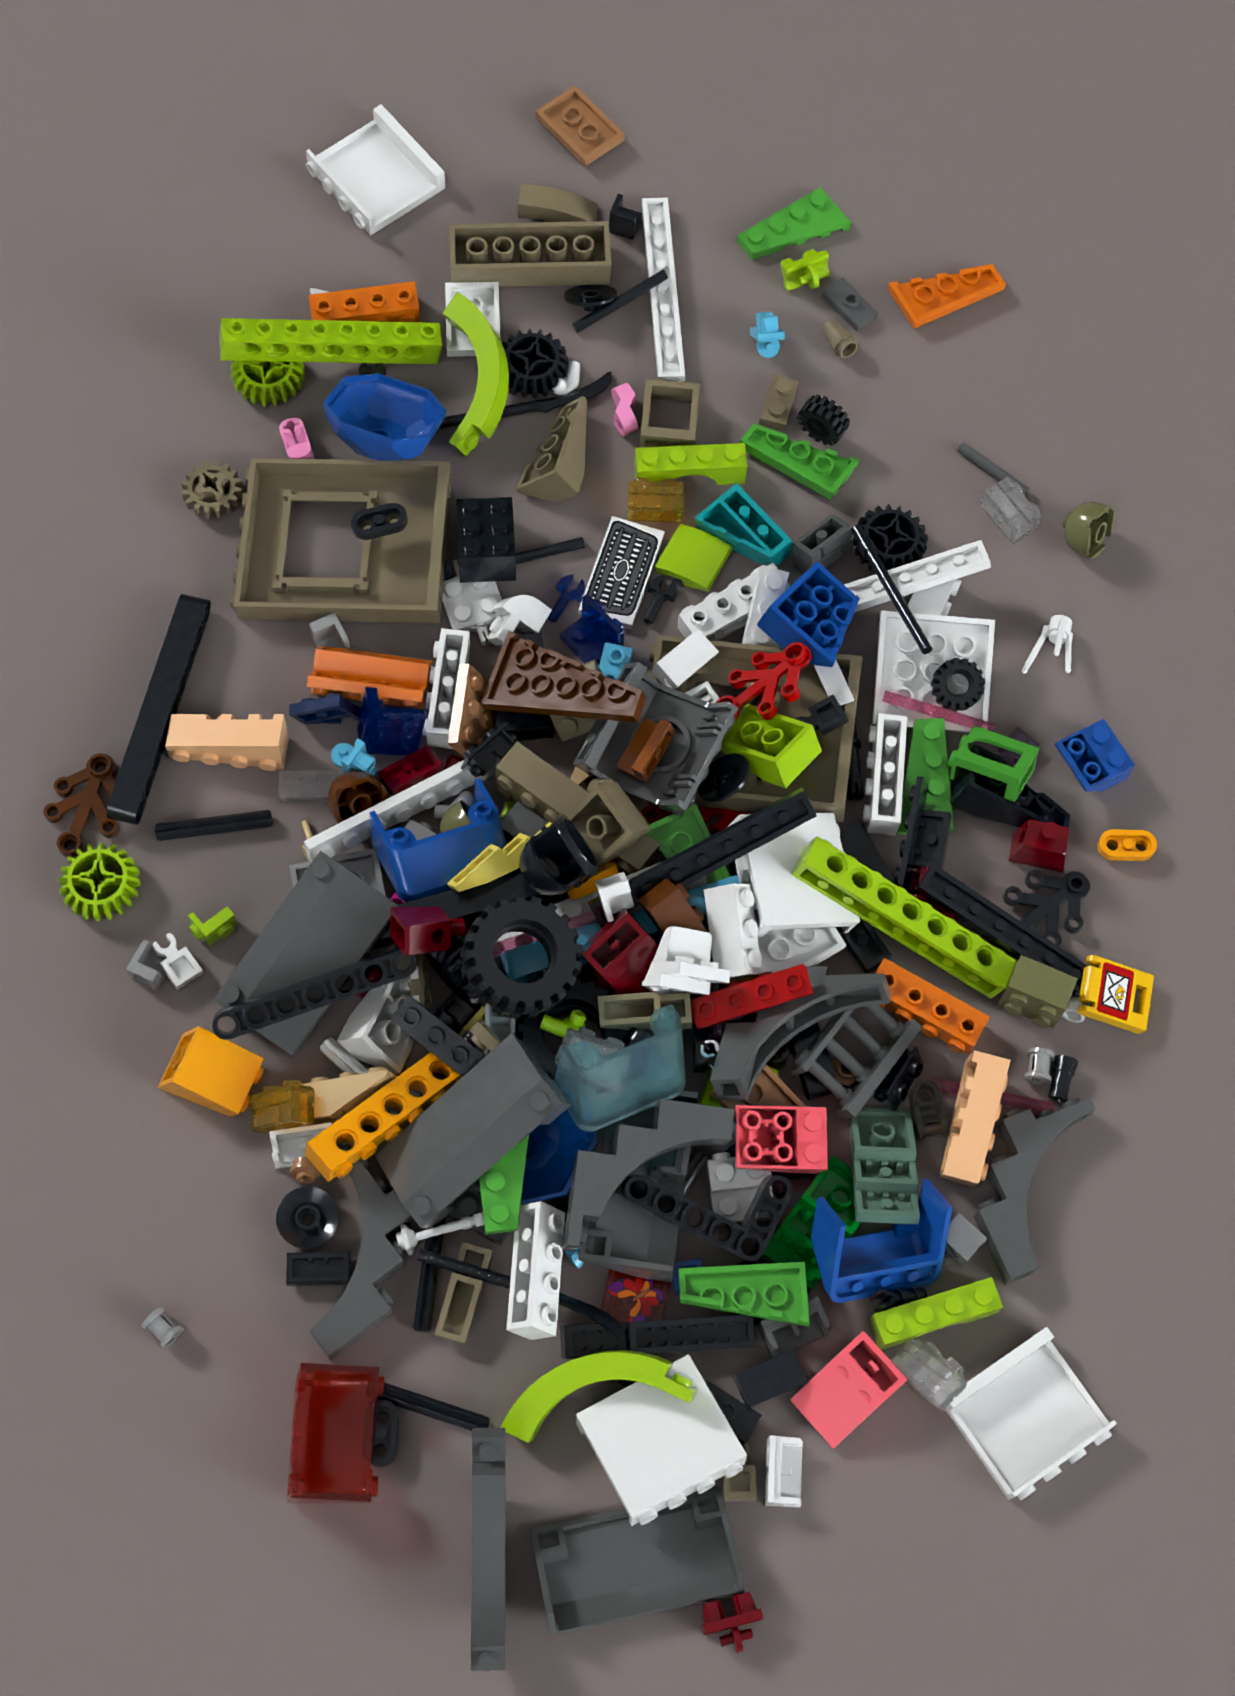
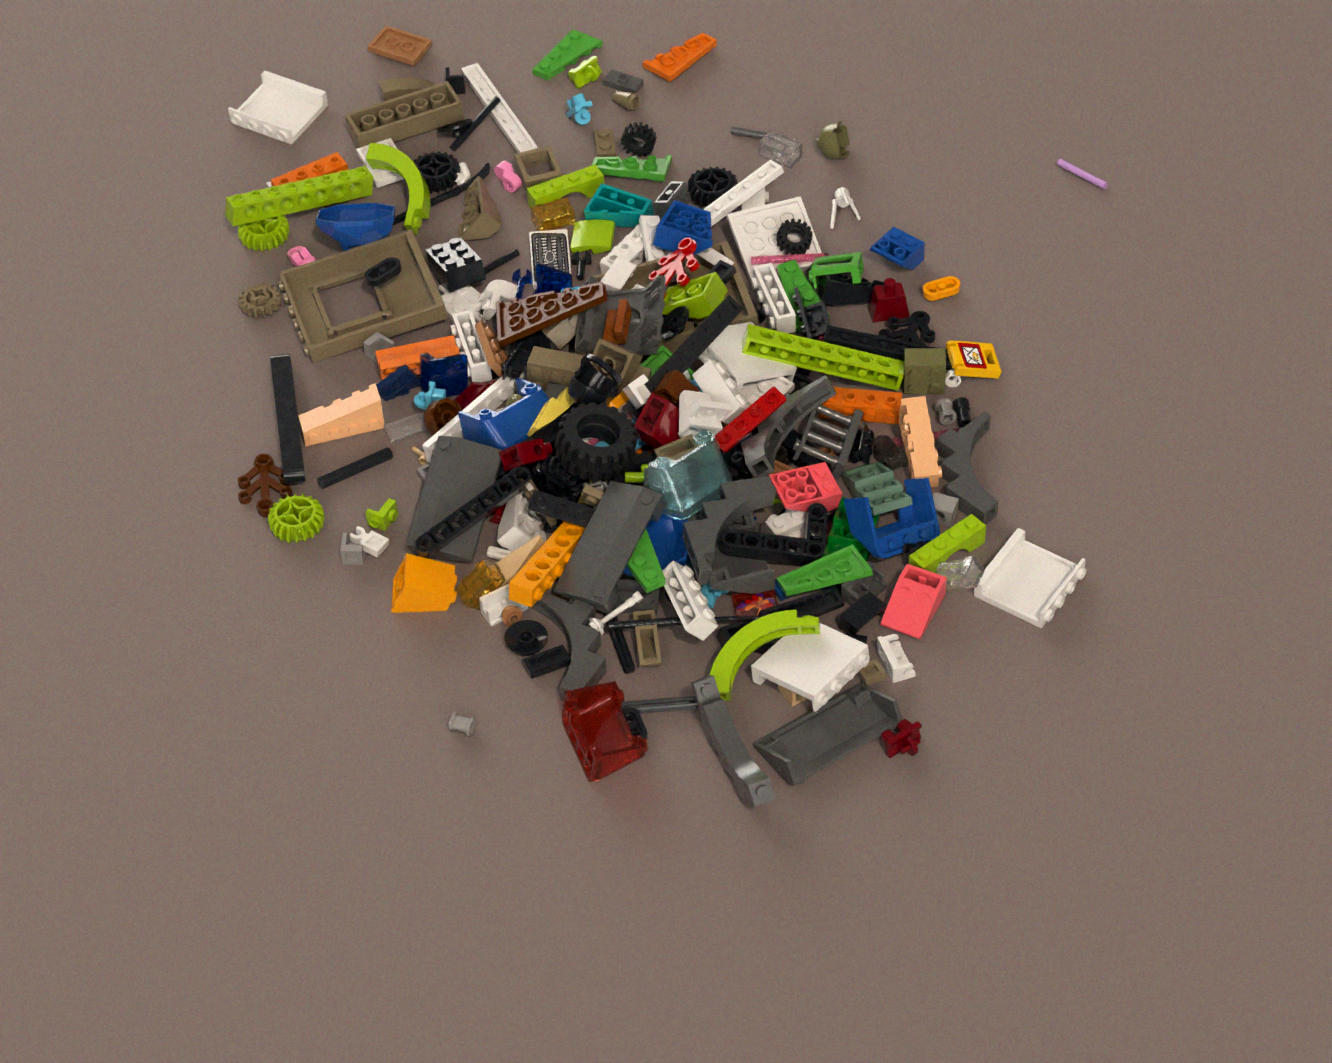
camera: 15 degrees left, 20 degrees down
black bar [852,525,933,655] -> none

